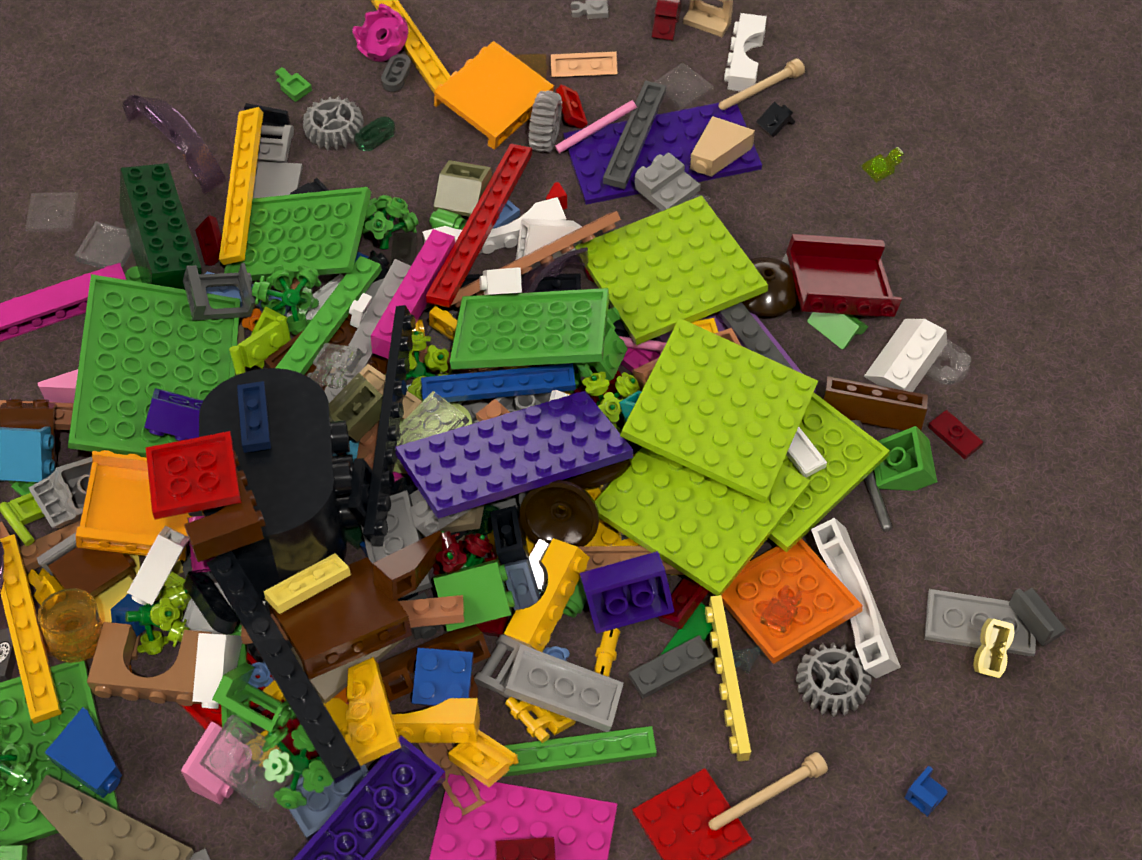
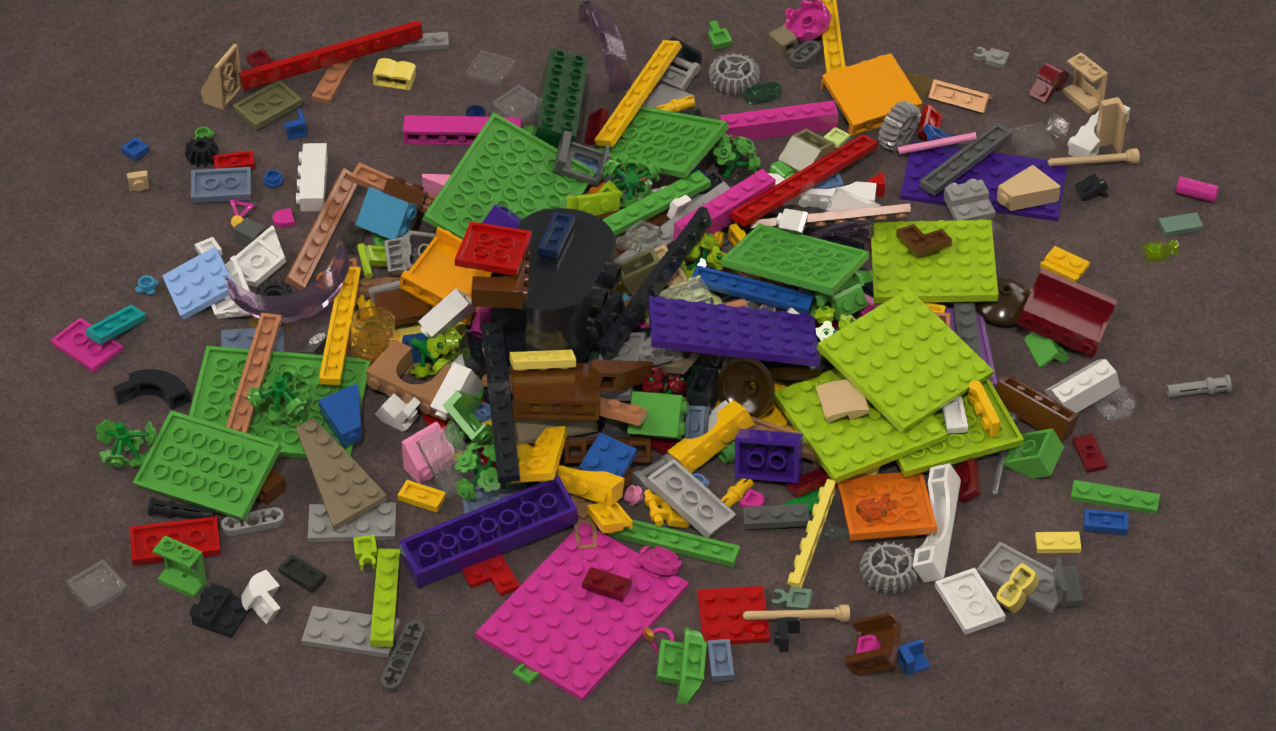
camera: 25 degrees right, 10 degrees down
none -> white brick [374,393,421,431]
none -> yellow plate [398,480,446,513]
none -> clear blue plate [466,105,485,117]
none -> bright pink plate [624,485,644,506]
none -> dark pink tile [638,546,682,576]
none -> yellow pin [655,95,696,112]
none -> dark pink brick [720,101,838,141]
none -> dark pink tile [739,488,765,507]
none -> dark tan brick [769,25,798,58]
none -> sand green plate [772,588,813,610]
none -> black bracket [773,617,800,652]
none -> tan slope [816,379,870,423]
none -> yellowish green tile [824,127,851,148]
none -> reddish brown panel [845,612,902,676]
none -> dark pink tile [856,635,881,654]
none -> reddish brown plate [896,224,952,258]
none -> blue plate [923,123,956,147]
none -> white plate [935,568,1006,635]
none -> dark red plate [955,458,981,503]
none -> yellow plate [968,381,1000,438]
none -> light yellow plate [1035,532,1081,553]
none -> yellow plate [1040,246,1090,282]
none -> clear plate [1045,113,1070,139]
none -> bright green plate [1071,480,1160,514]
none -> blue plate [1083,509,1128,535]
none -> tan panel [1096,97,1128,154]
none -> sand green tile [1158,212,1203,237]
none -> light grey pin [1166,375,1232,398]
none -> dark pink axle [1175,176,1219,203]

